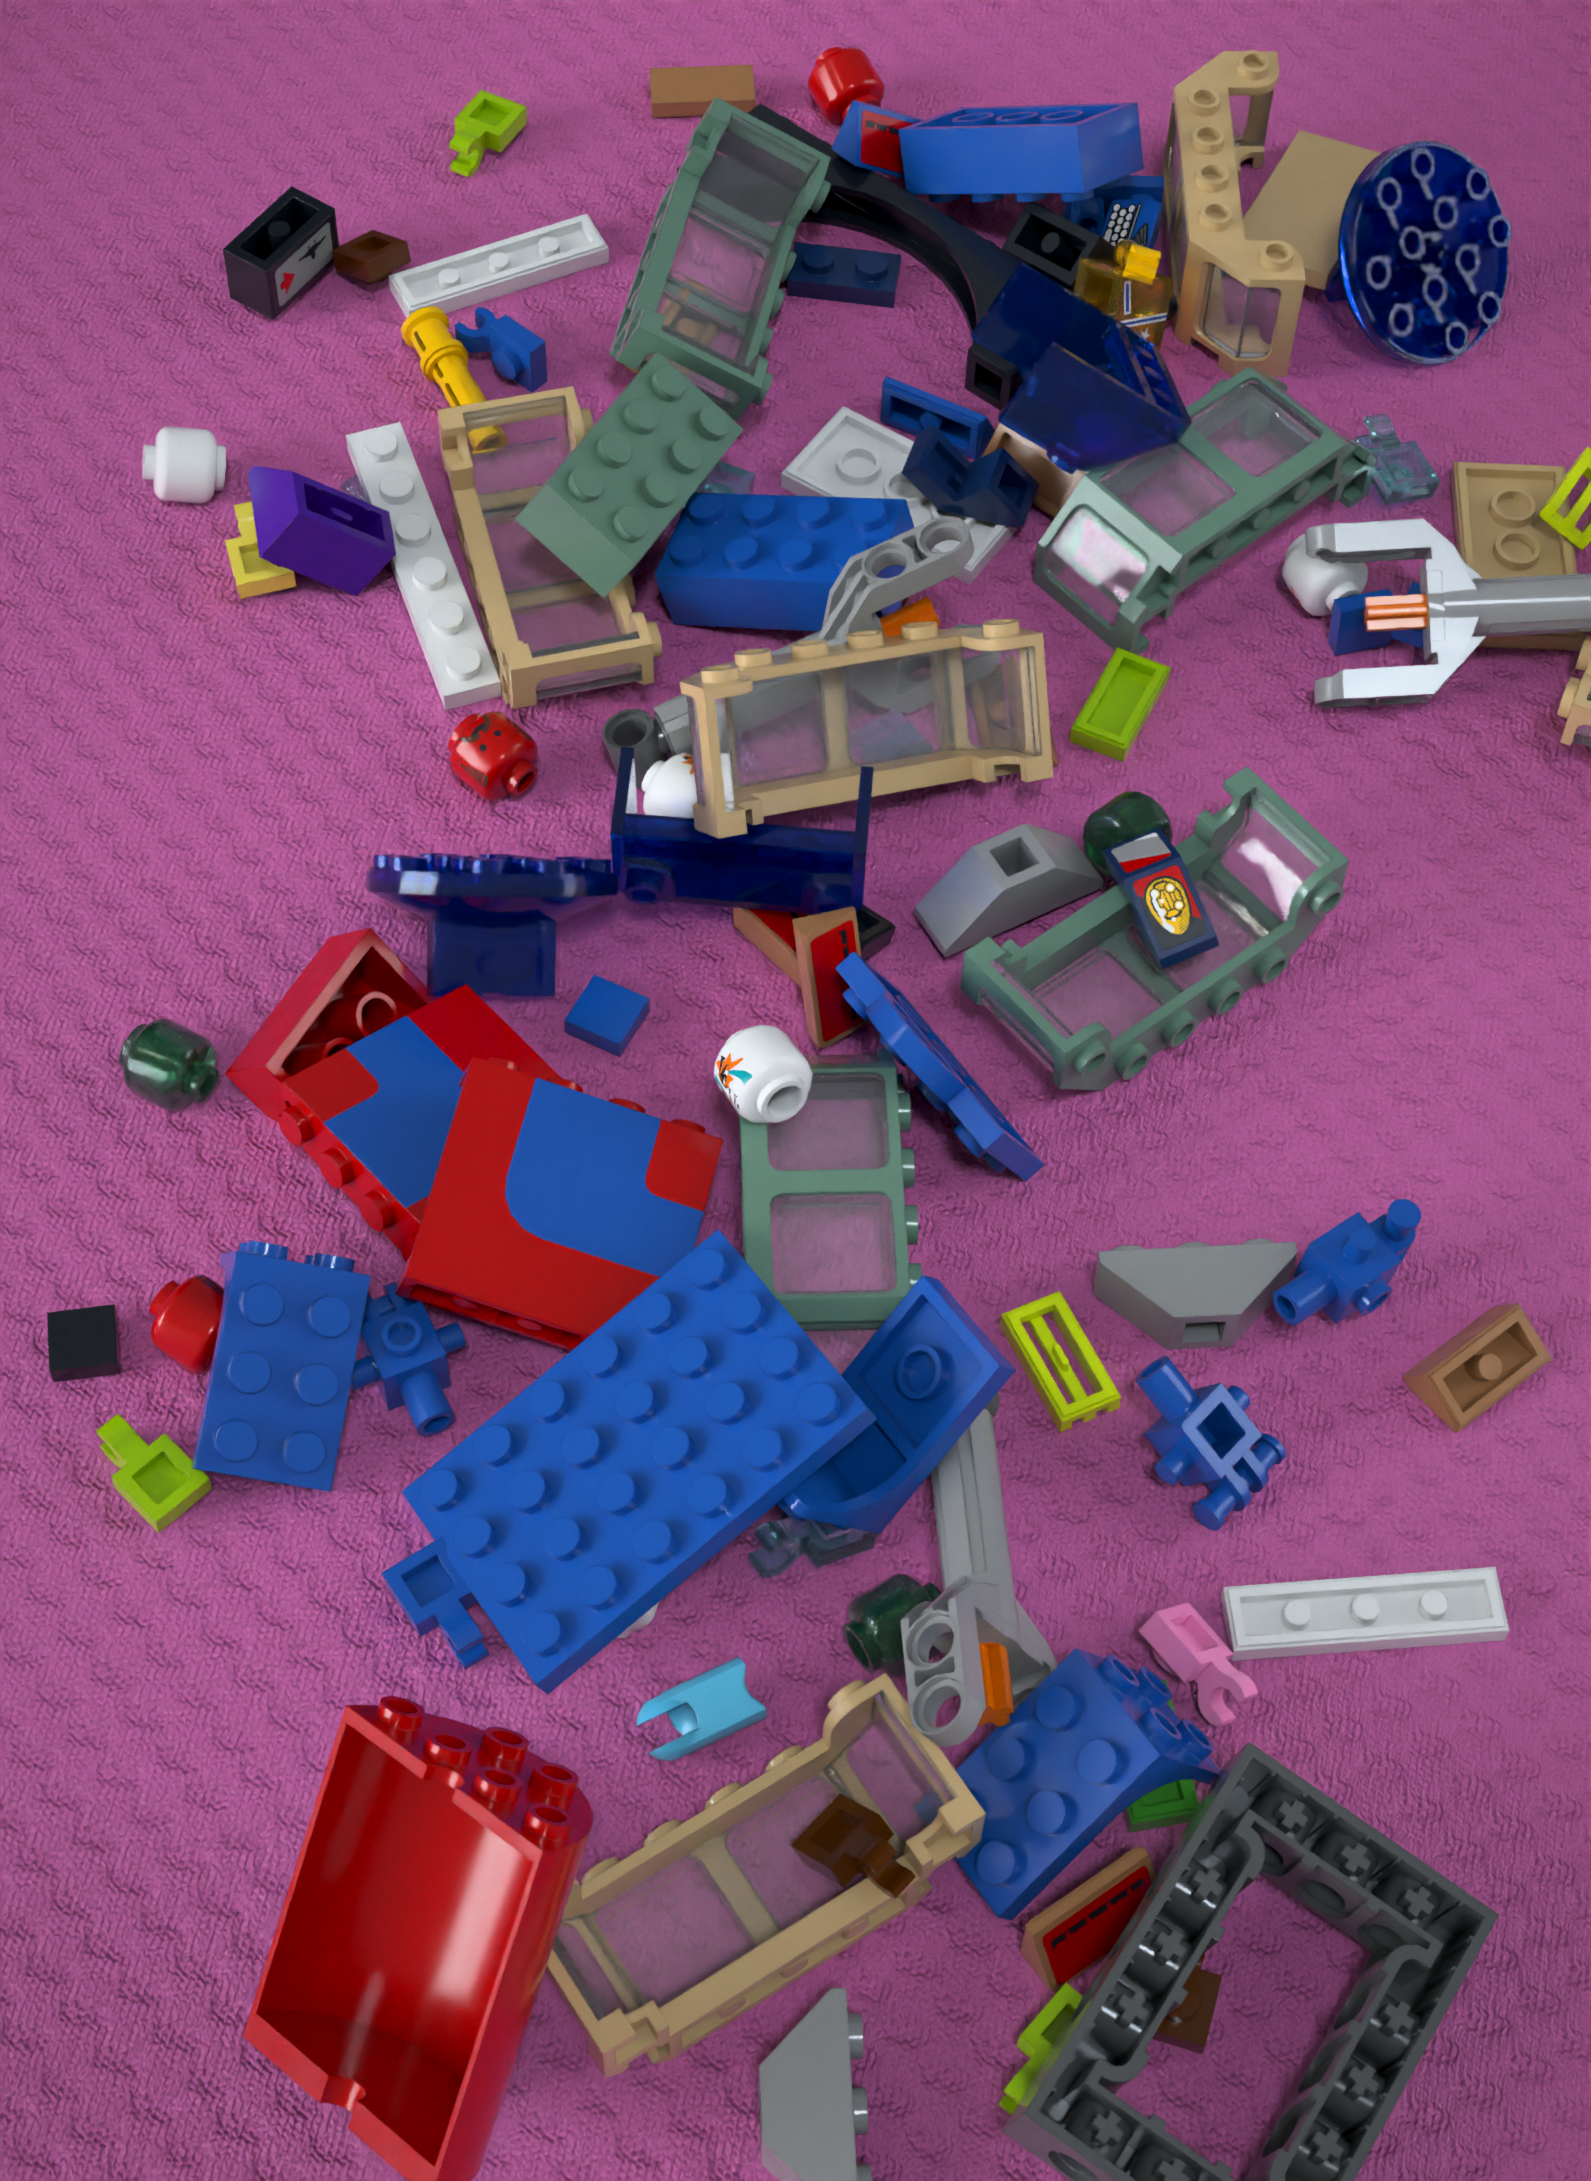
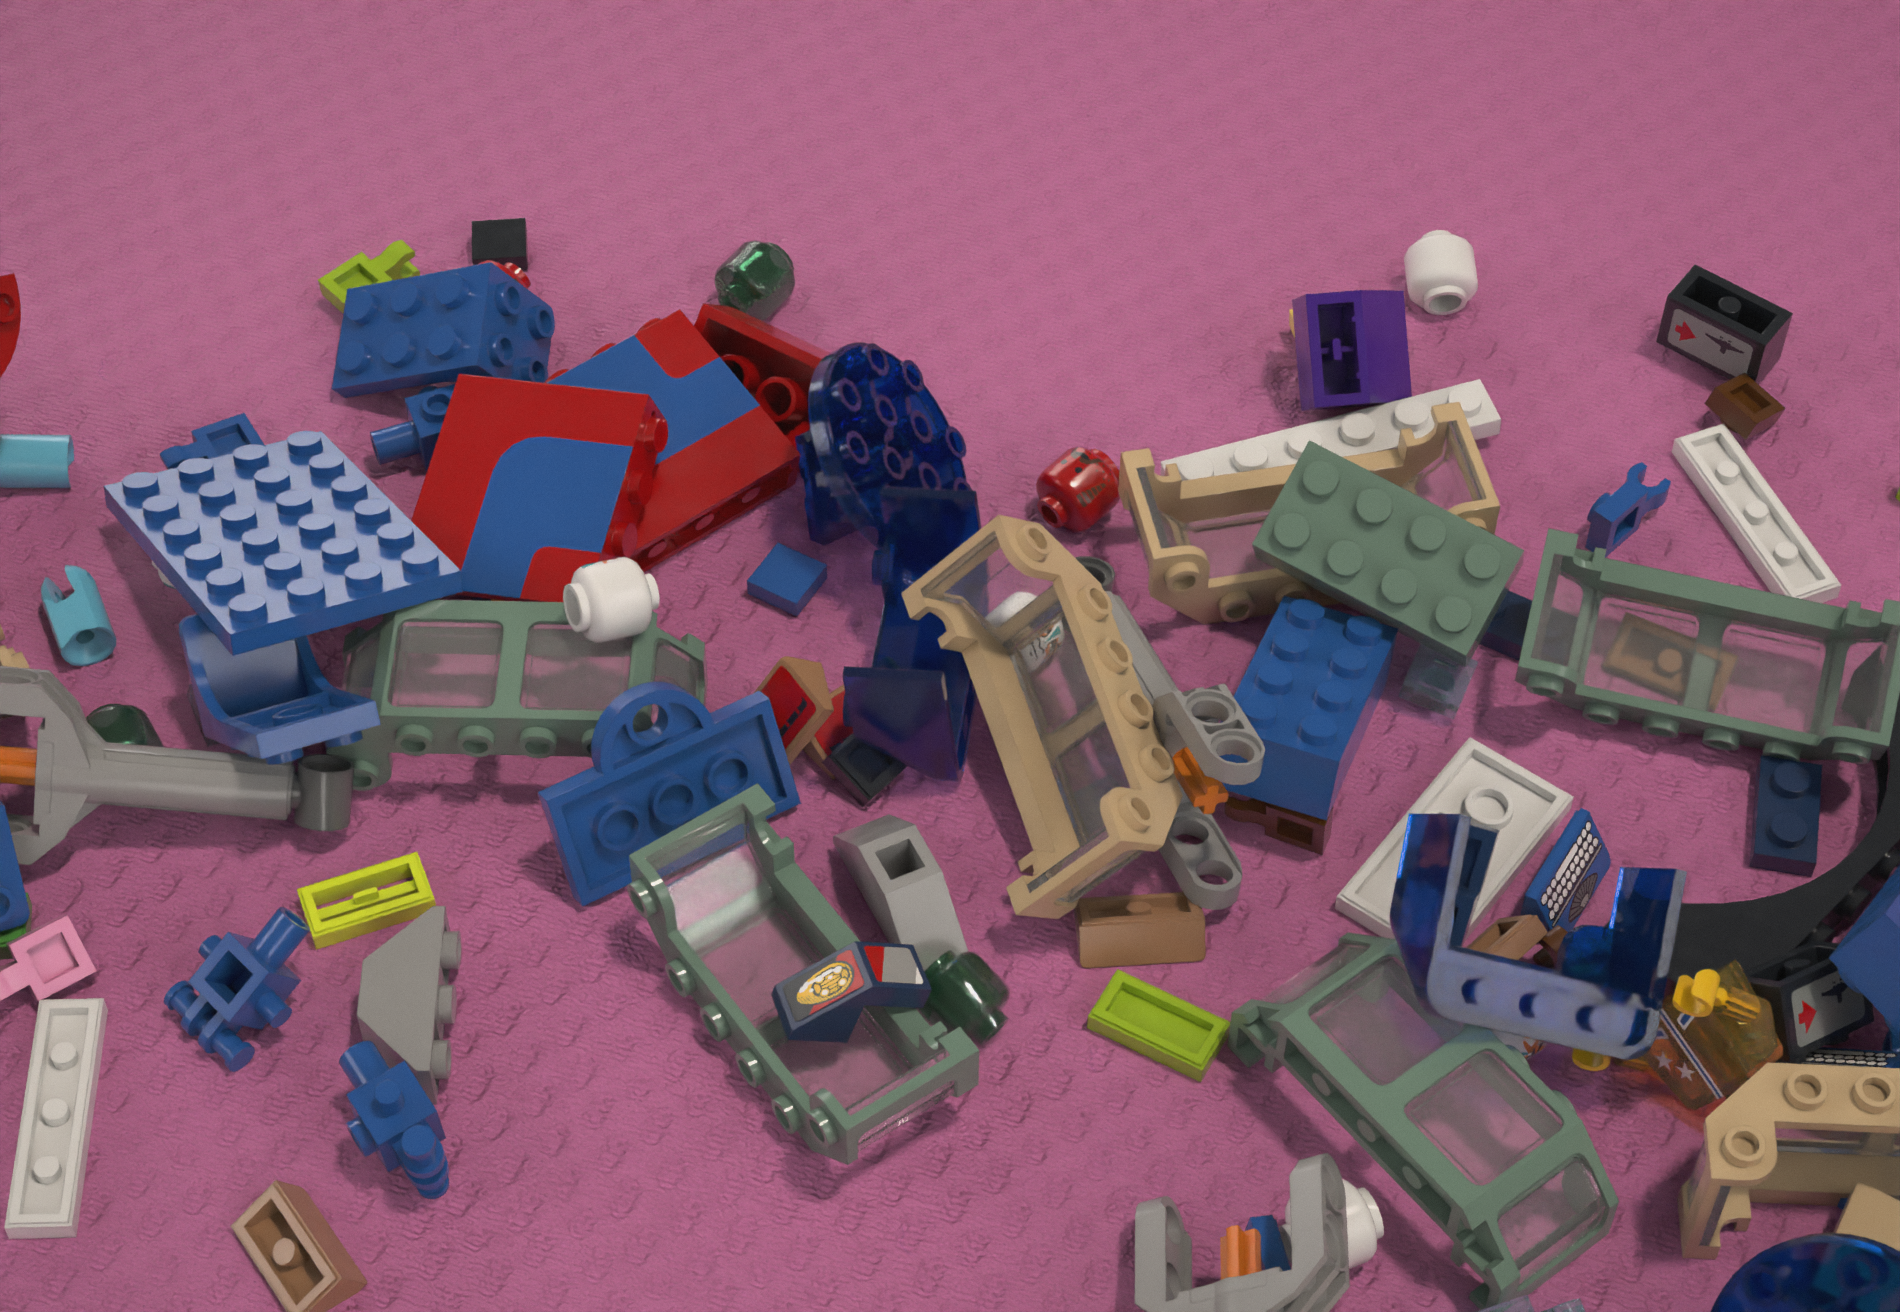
camera: 95 degrees right, 5 degrees down
yellow pin [401,306,507,455] -> none

